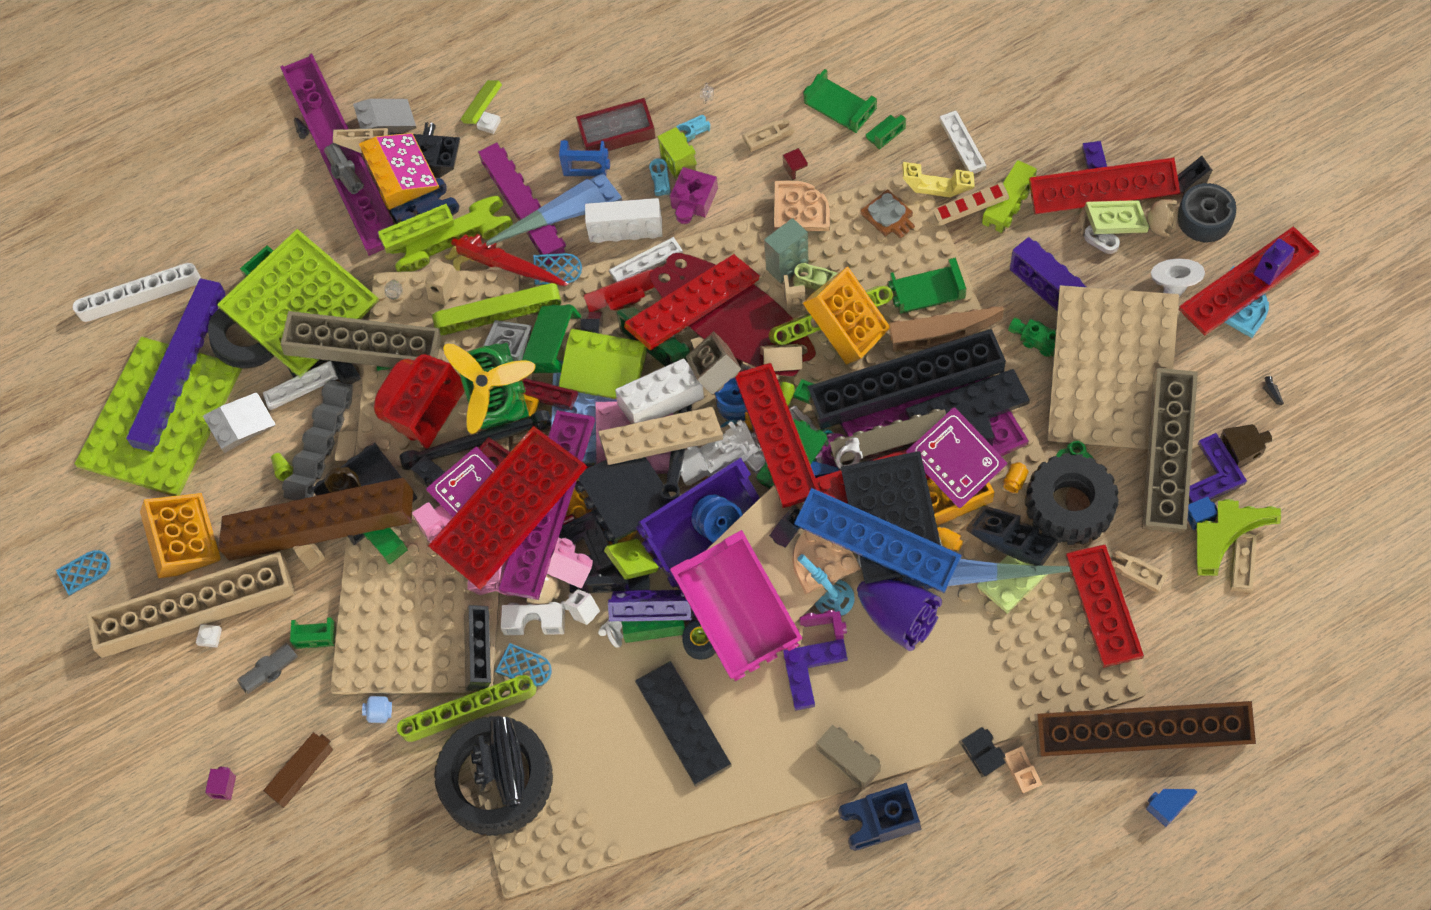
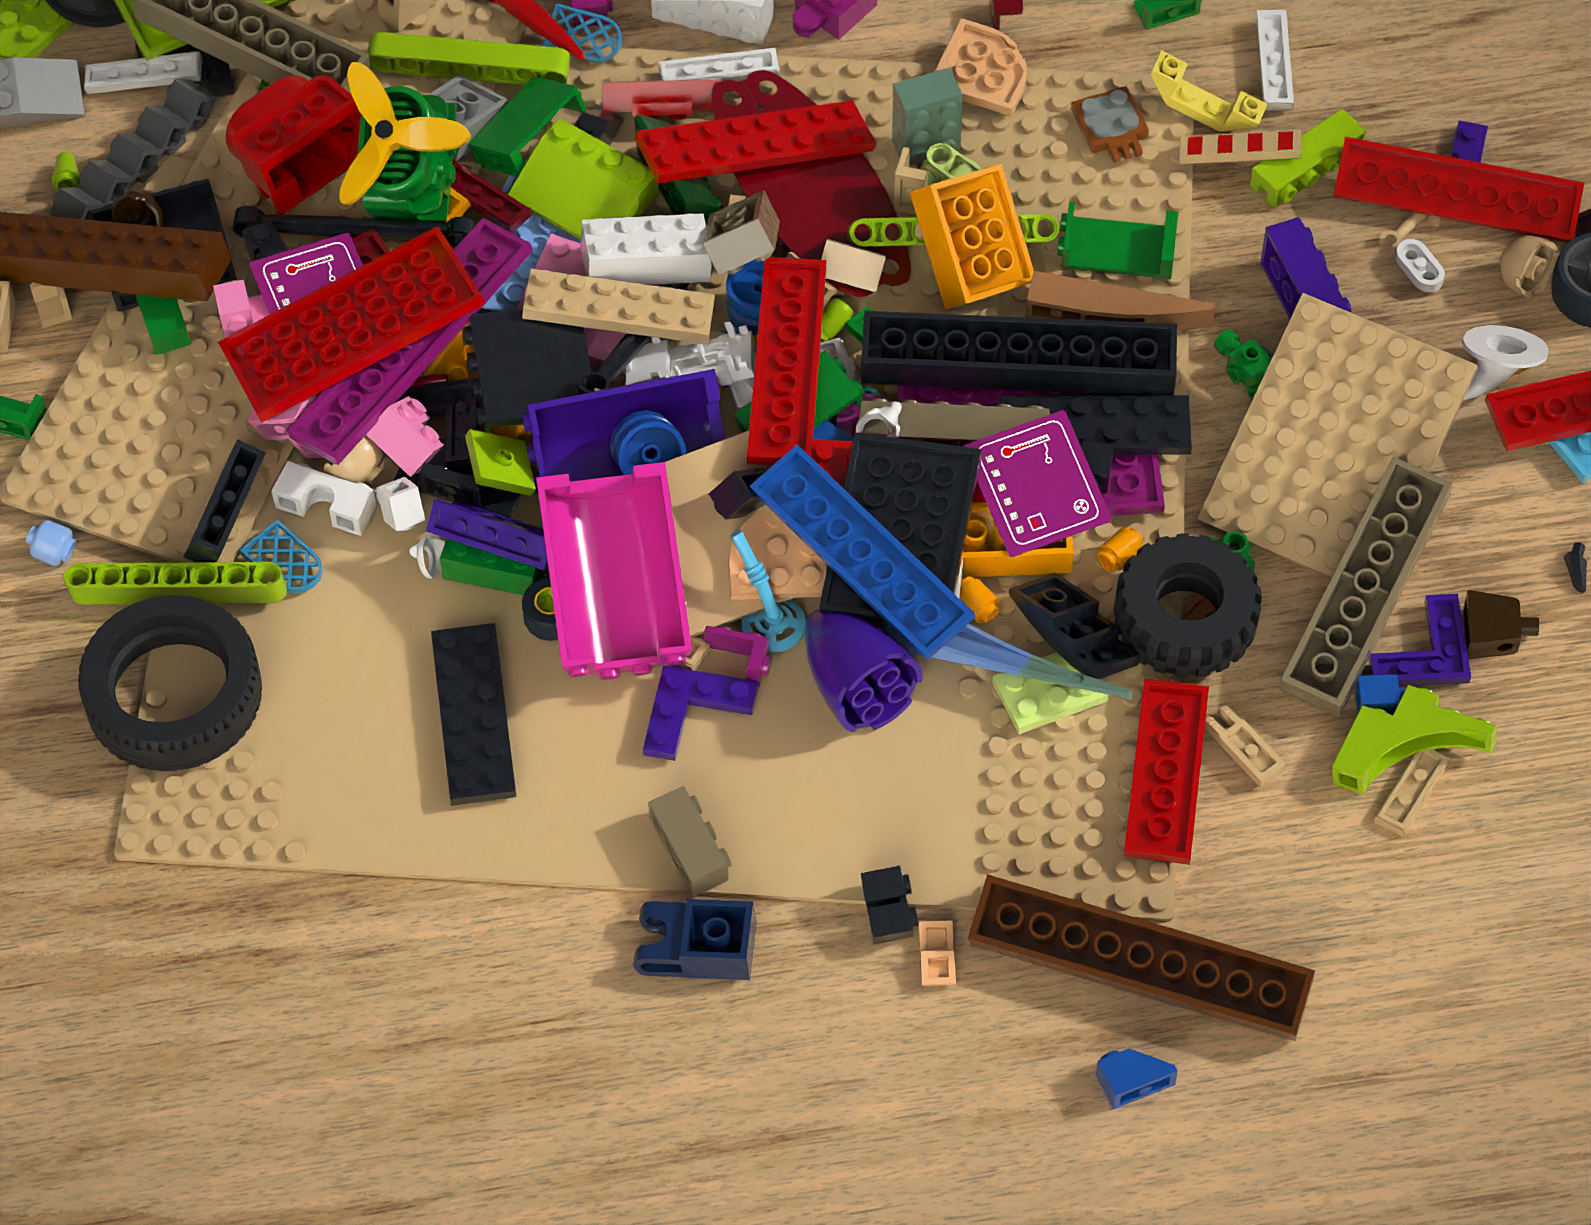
camera: 15 degrees right, 5 degrees down
black plate [471,717,524,808] -> none
yellowish green plate [1084,201,1149,234] -> none

